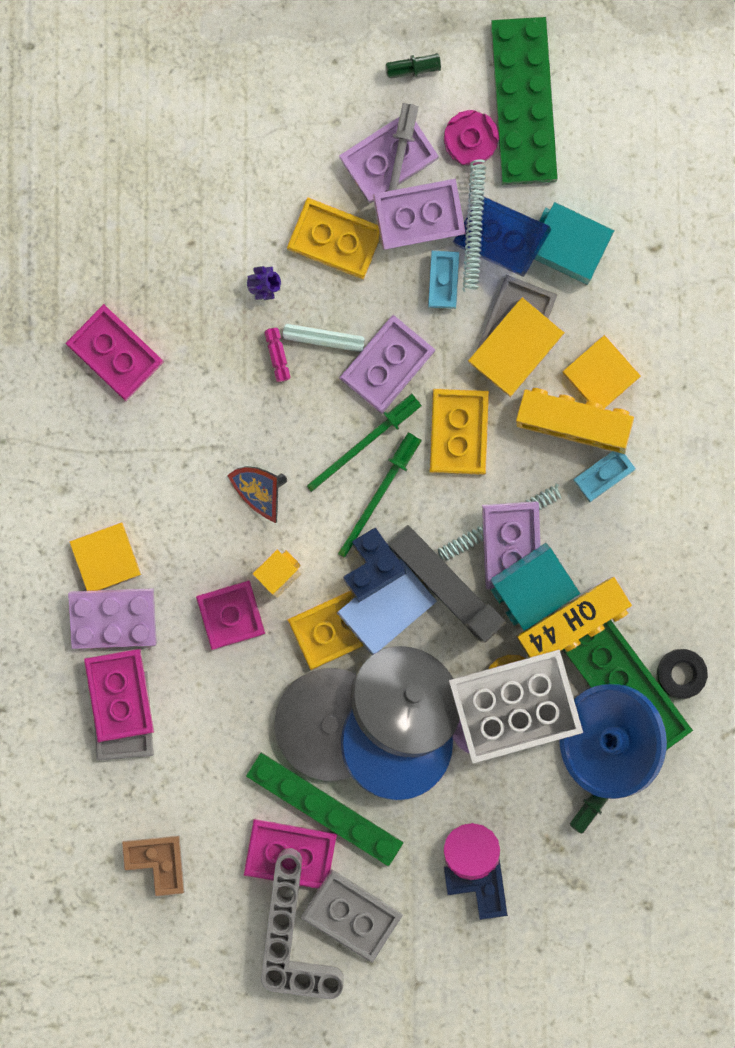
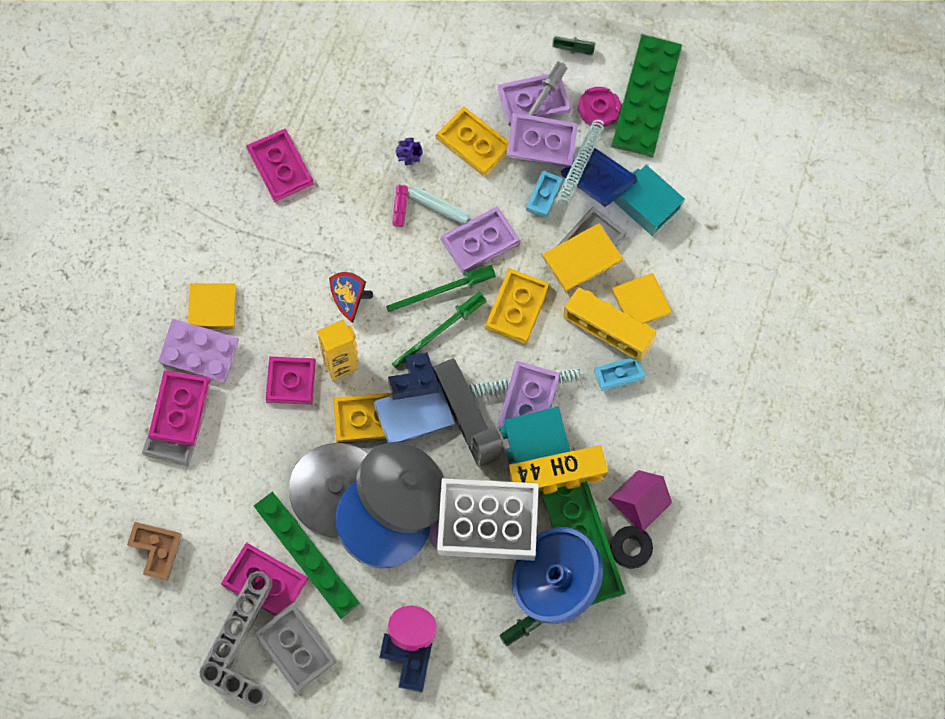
camera: 15 degrees right, 15 degrees down
none -> magenta slope [608,470,672,532]

